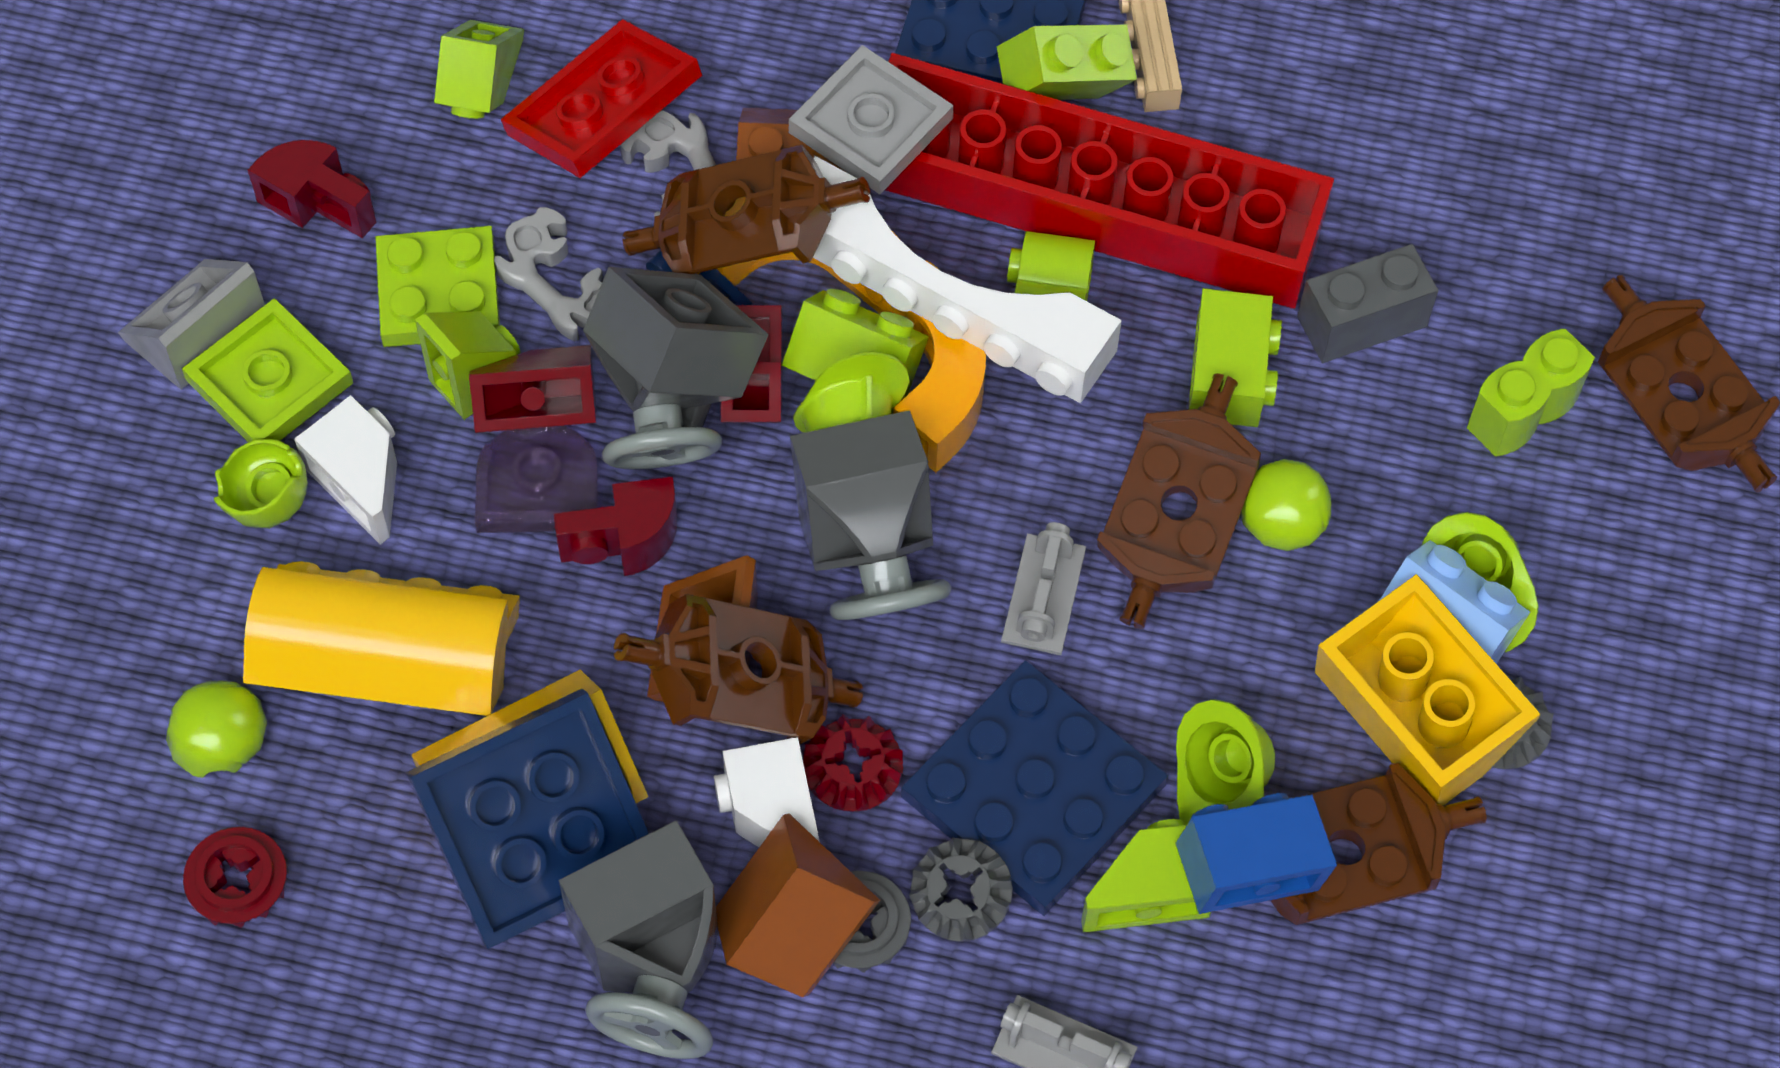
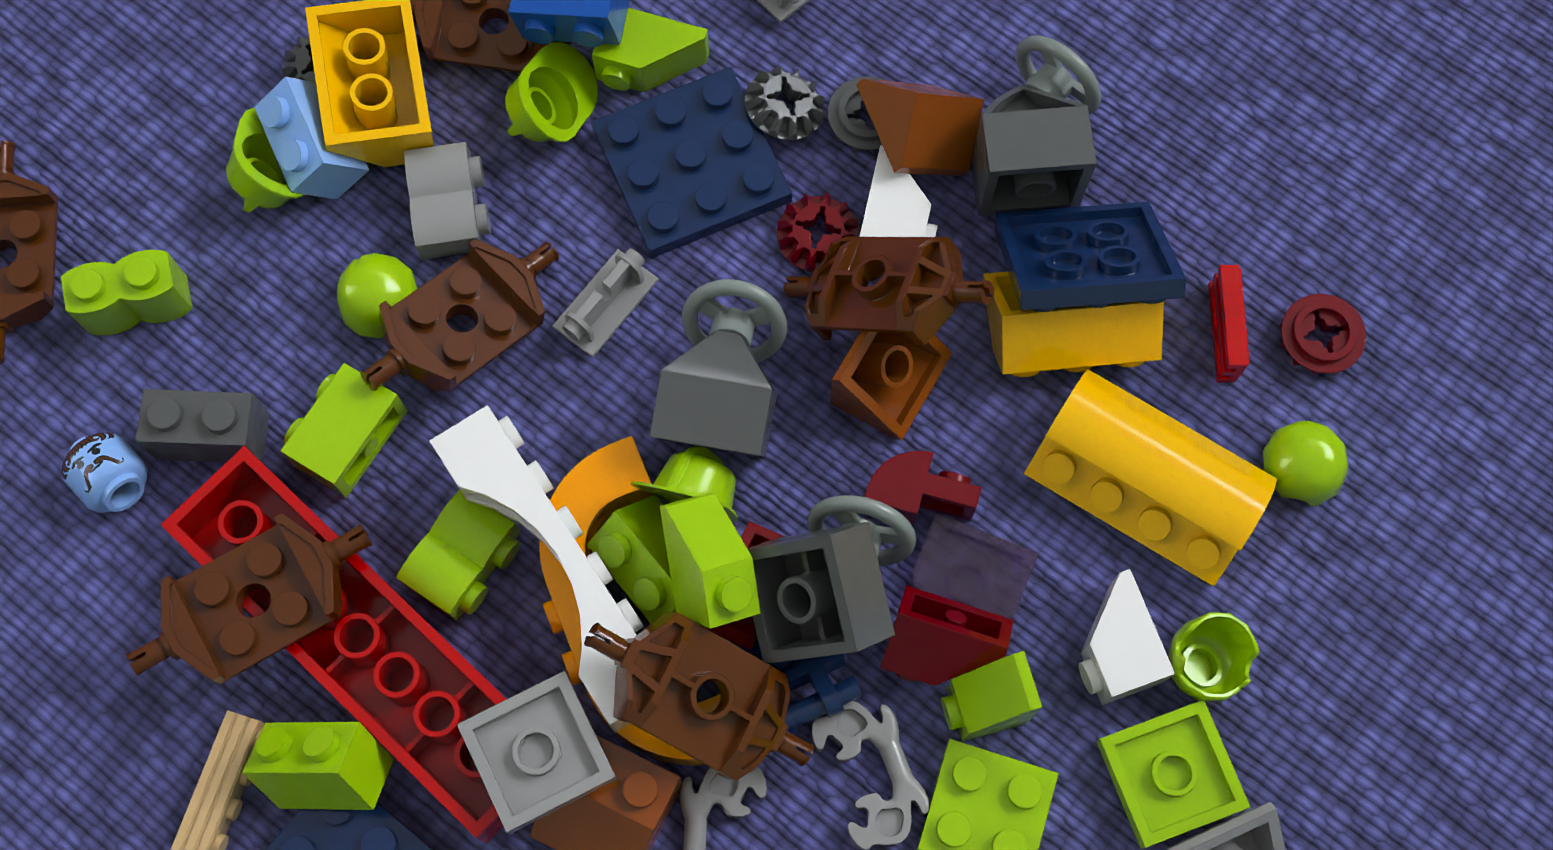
camera: 155 degrees left, 10 degrees up
none -> light blue head [62,432,148,513]
none -> reddish brown plate [126,514,373,685]
none -> light grey brick [404,142,491,260]
none -> lime slope [660,493,761,629]
none -> red tile [1208,265,1250,383]

